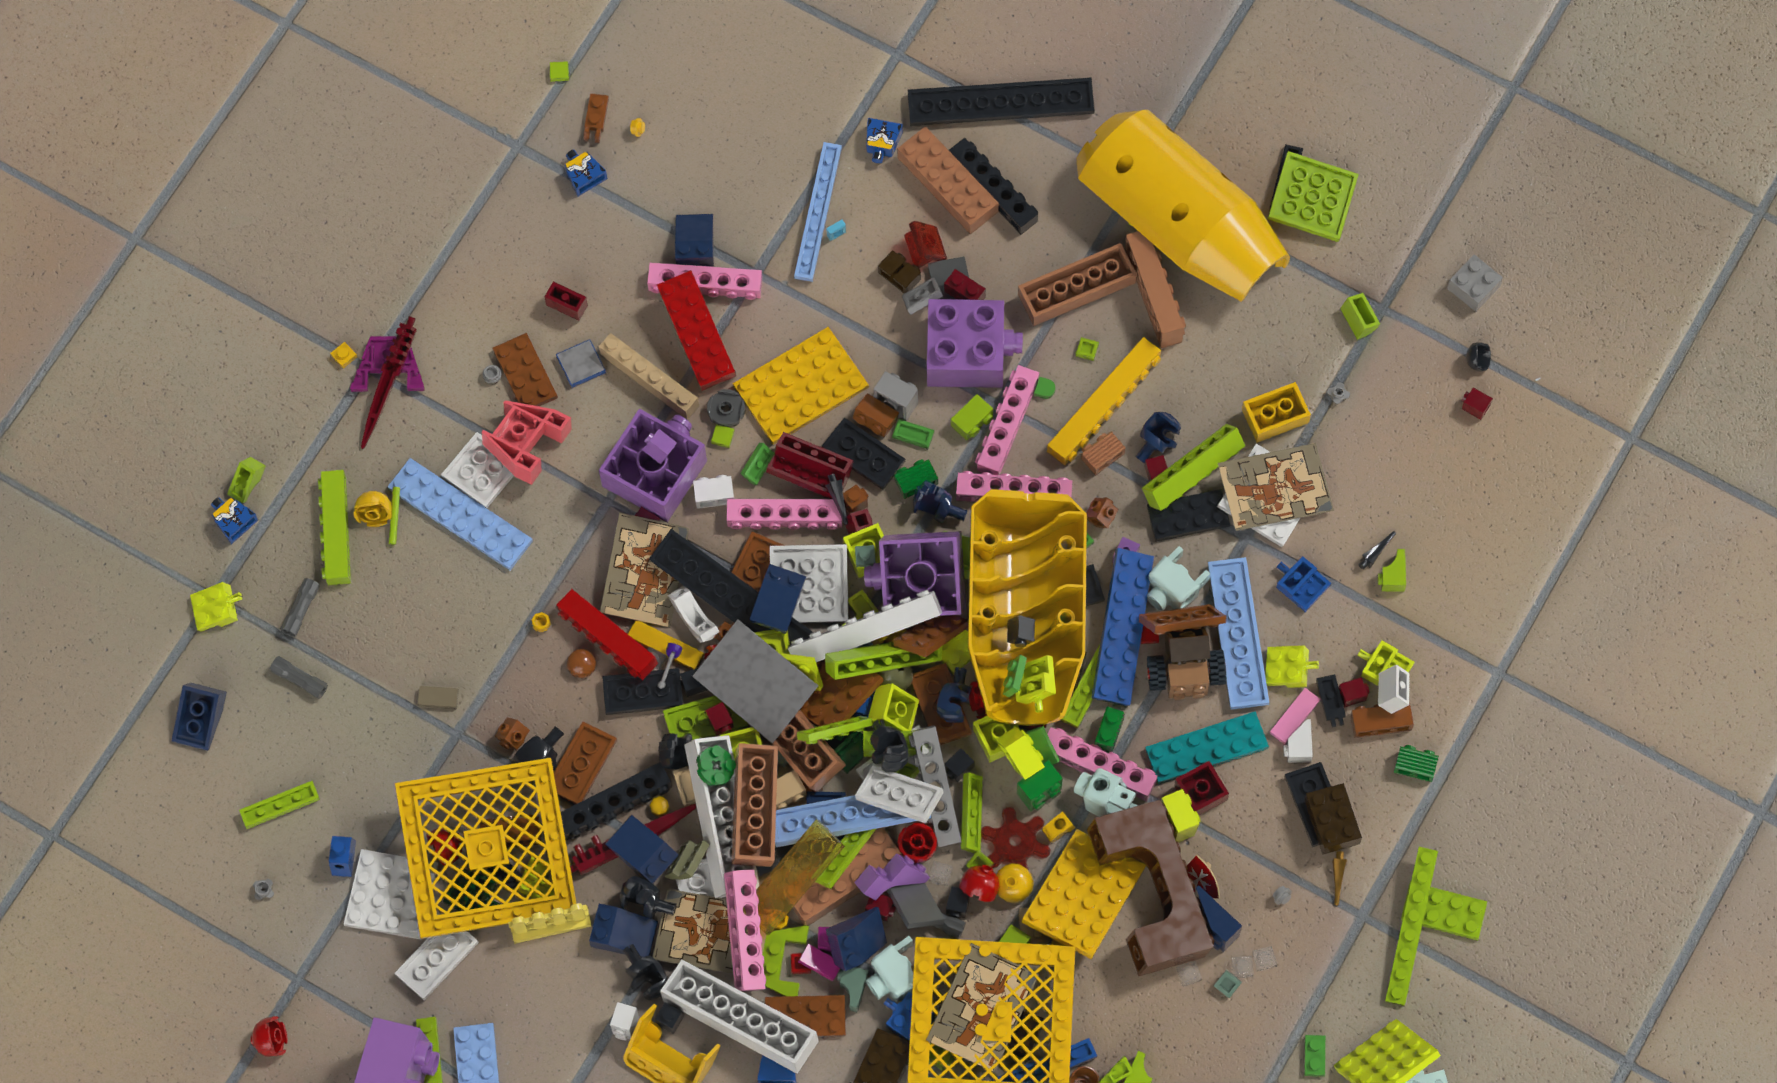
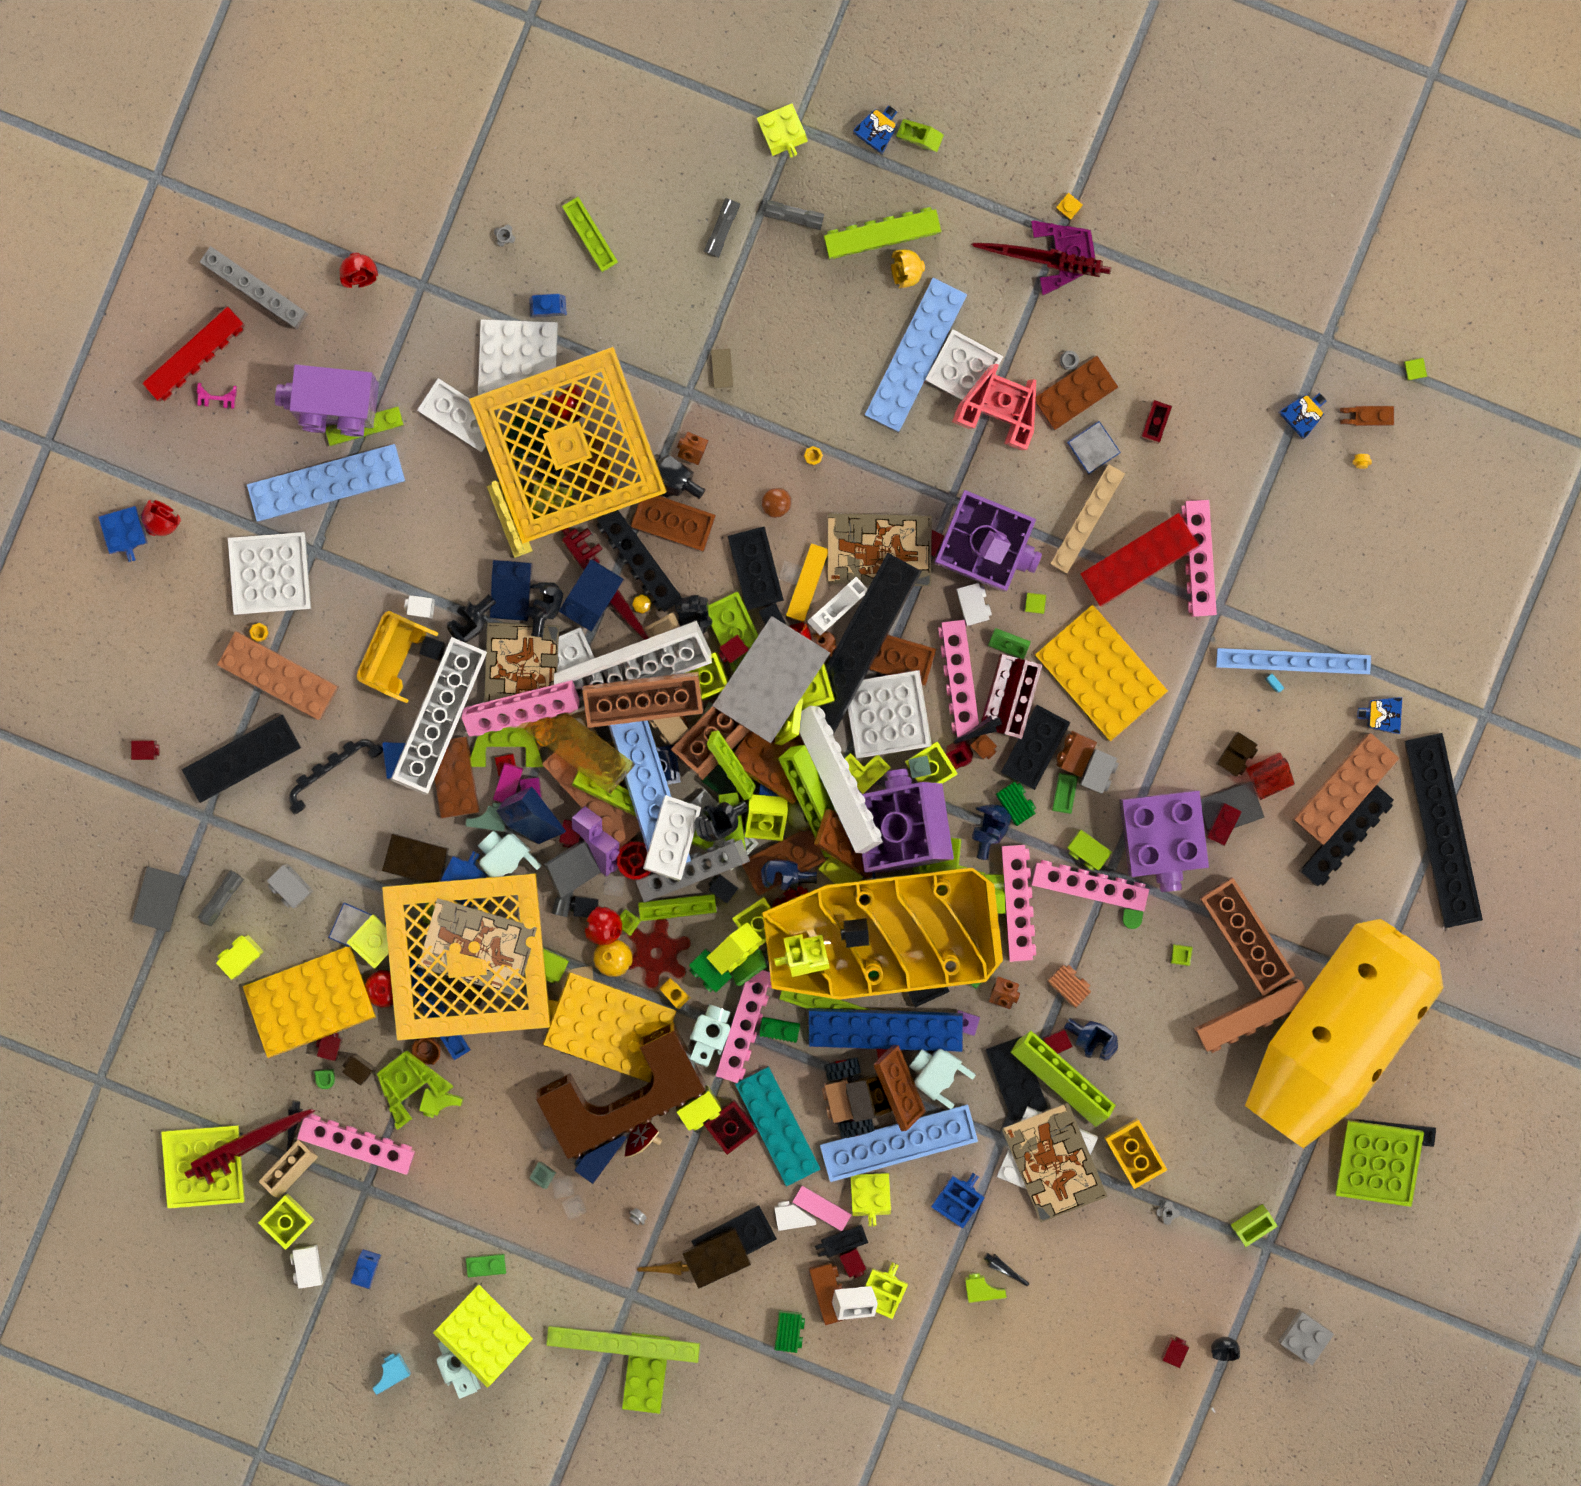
camera: 80 degrees right, 20 degrees up
dark blue slope [172,682,227,751] -> none
lime bar [389,487,400,545] -> none
red brick [556,589,658,680] -> none
hinge [658,643,683,689] -> none
olive slope [665,840,710,880] -> none
dark blue slope [675,214,714,267] -> none
green plate [696,745,736,786] -> none
dark grey plate [707,389,745,427] -> none
dark blue slope [749,564,806,634] -> none
light grey tile [902,278,943,315] -> none
bright green plate [1003,655,1027,697] -> none
yellow brick [1047,337,1161,465] -> none

